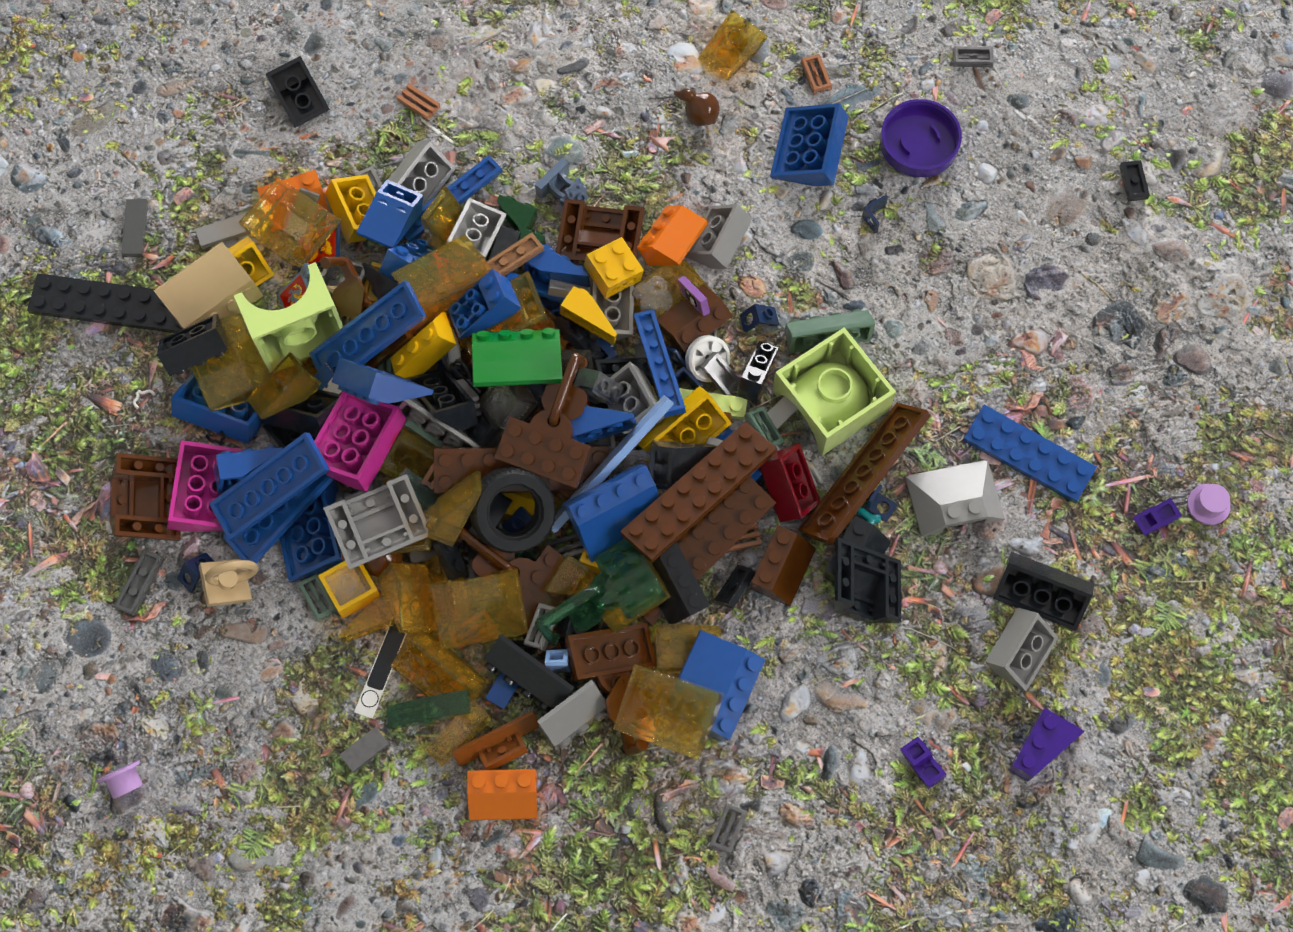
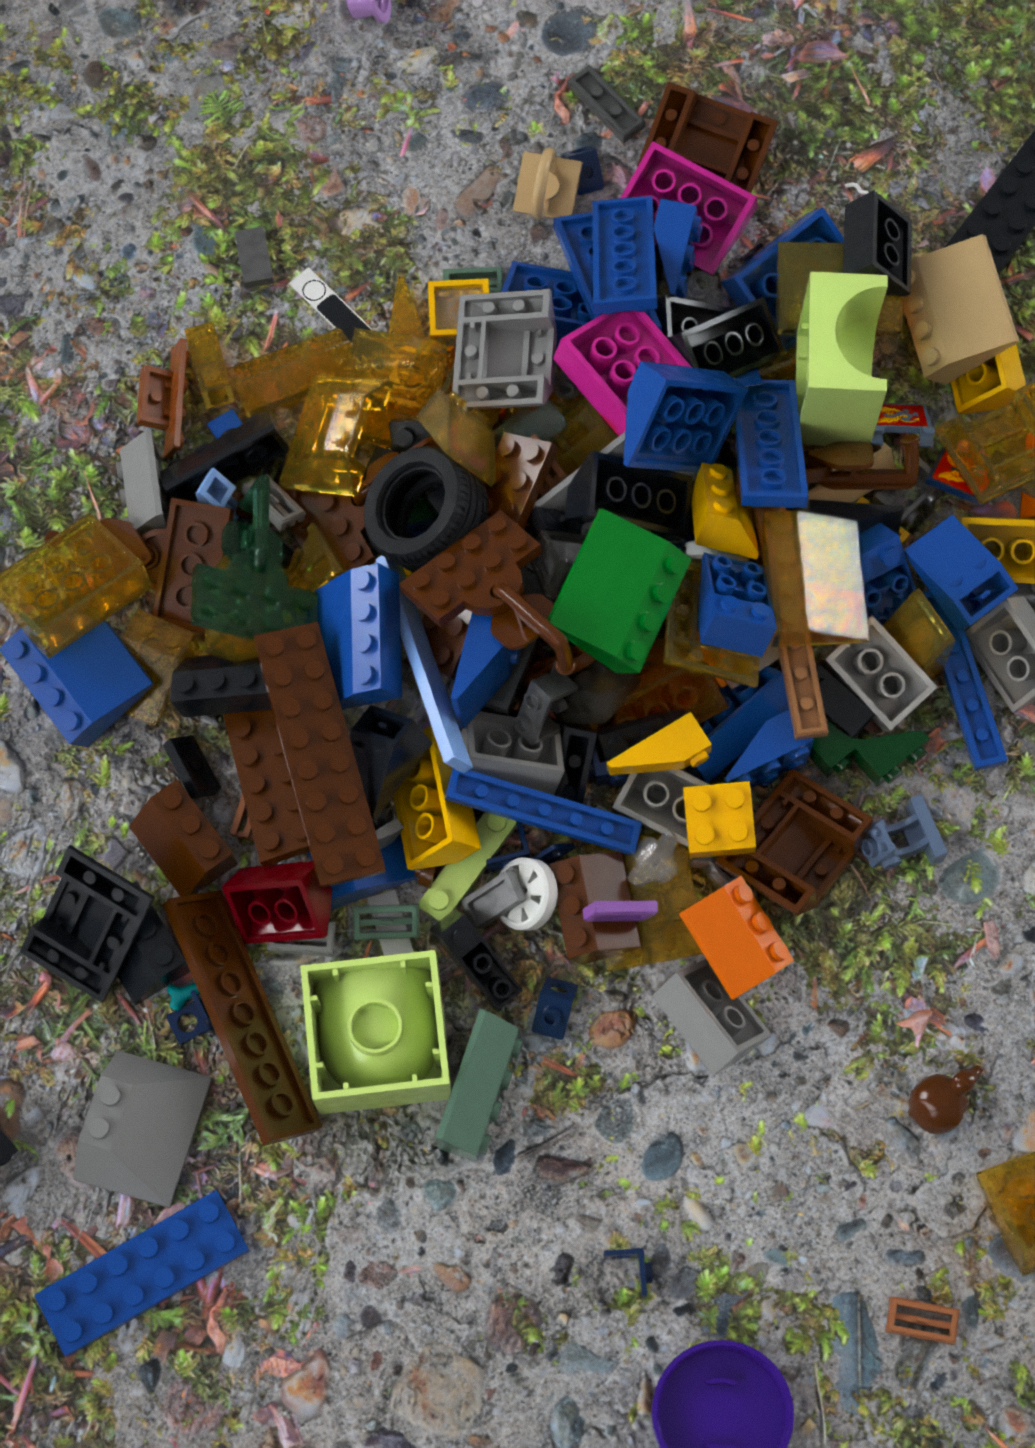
camera: 120 degrees right, 0 degrees up
clear yellow slope [247,352,321,419] -> none
clear green slope [387,690,471,730] -> none
orange slope [467,769,538,821] -> none
light grey tile [548,279,590,298] -> none
blue slope [770,103,849,186] -> none

